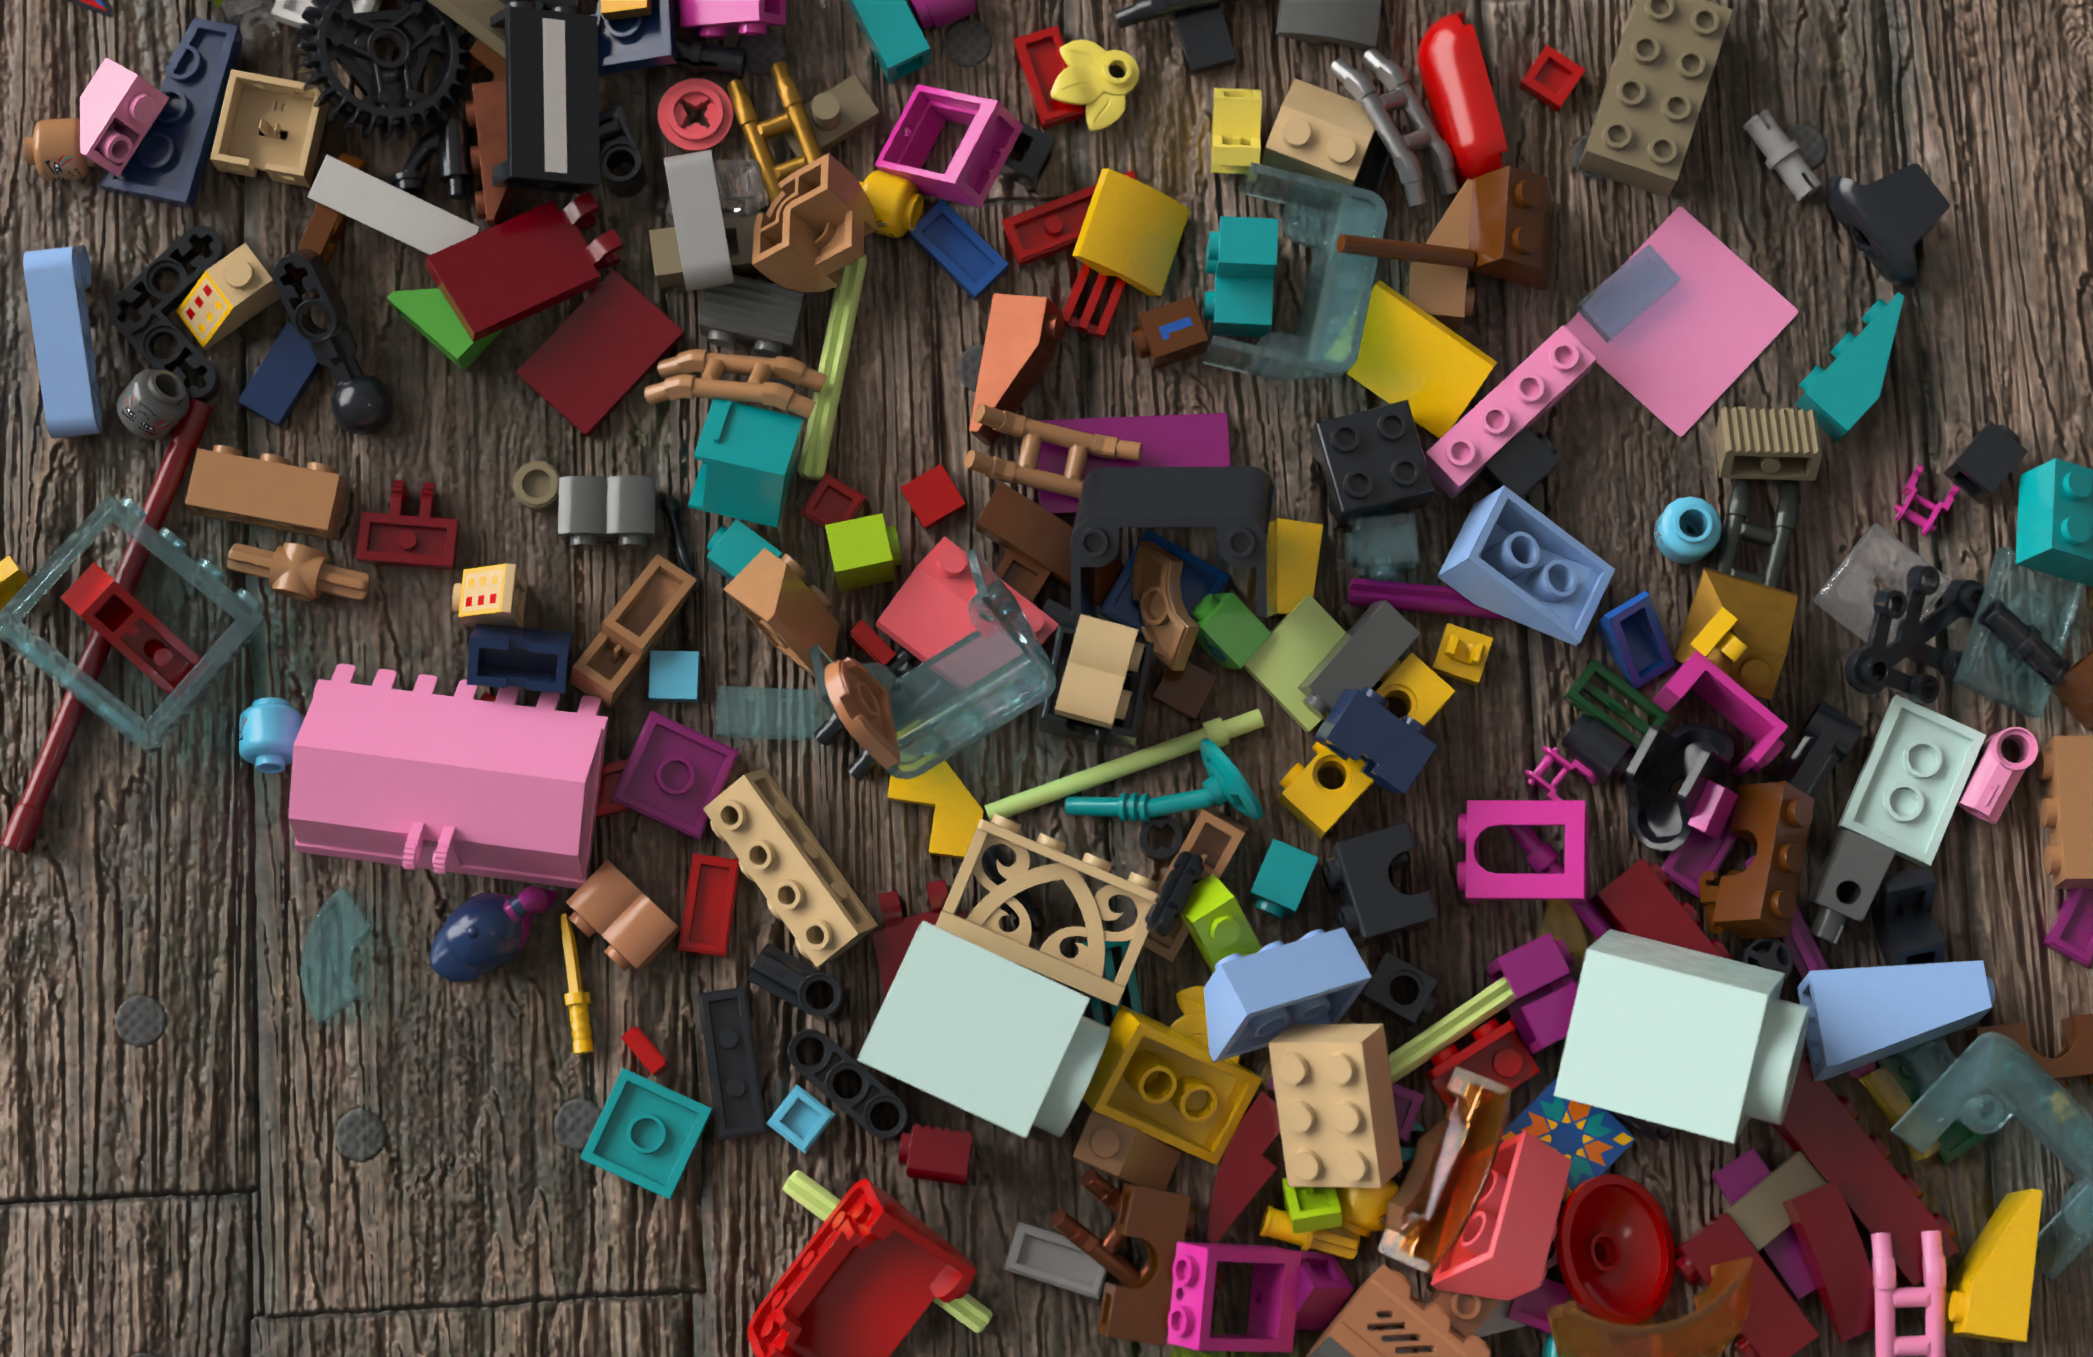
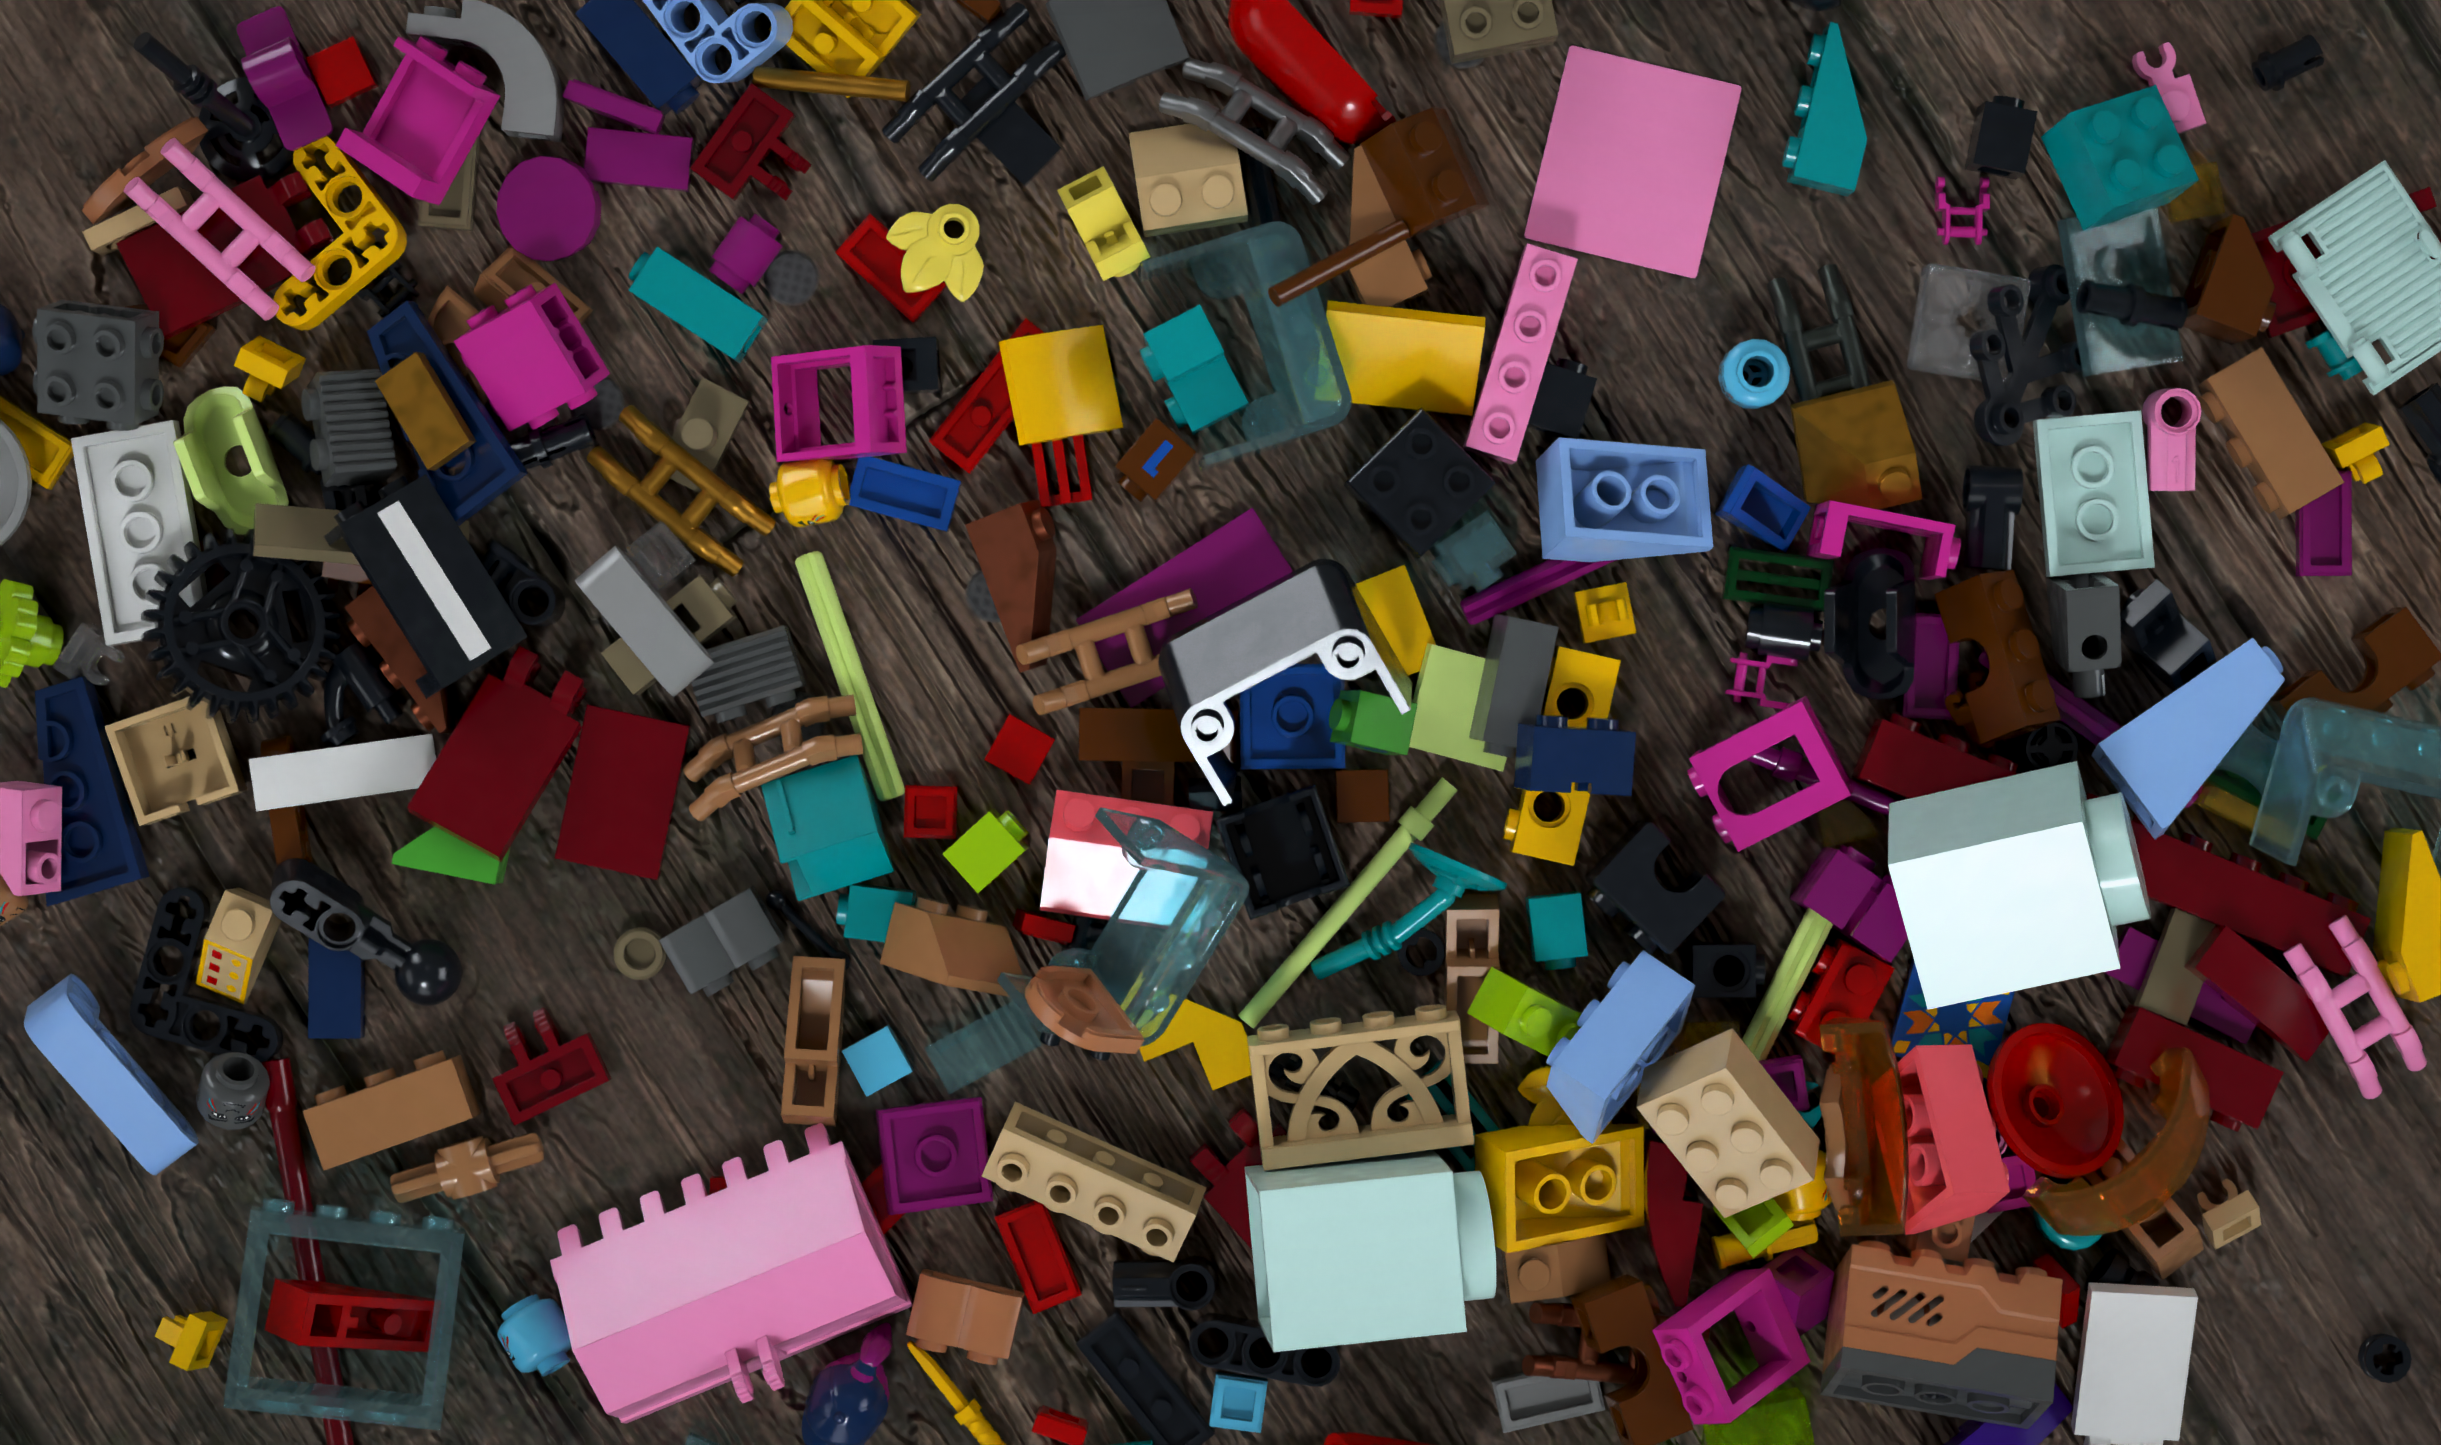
camera: 20 degrees left, 10 degrees up
tan slope [452,564,528,628] -> none
dark blue brick [467,623,573,693] -> none
coral gear [658,78,733,153] -> none
medium nougat brick [752,153,877,292] -> none
dark red brick [898,1123,973,1186] -> none
tan brick [1054,614,1145,729] -> none
medium nougat tile [1132,541,1200,671] -> none
black axle [1145,851,1204,937] -> none
clear light blue tile [1576,244,1680,343] -> none
dark pink tile [1688,780,1739,840] -> none
yellow tile [1691,607,1748,662] -> none
dark tan brick [1714,406,1822,481] -> none

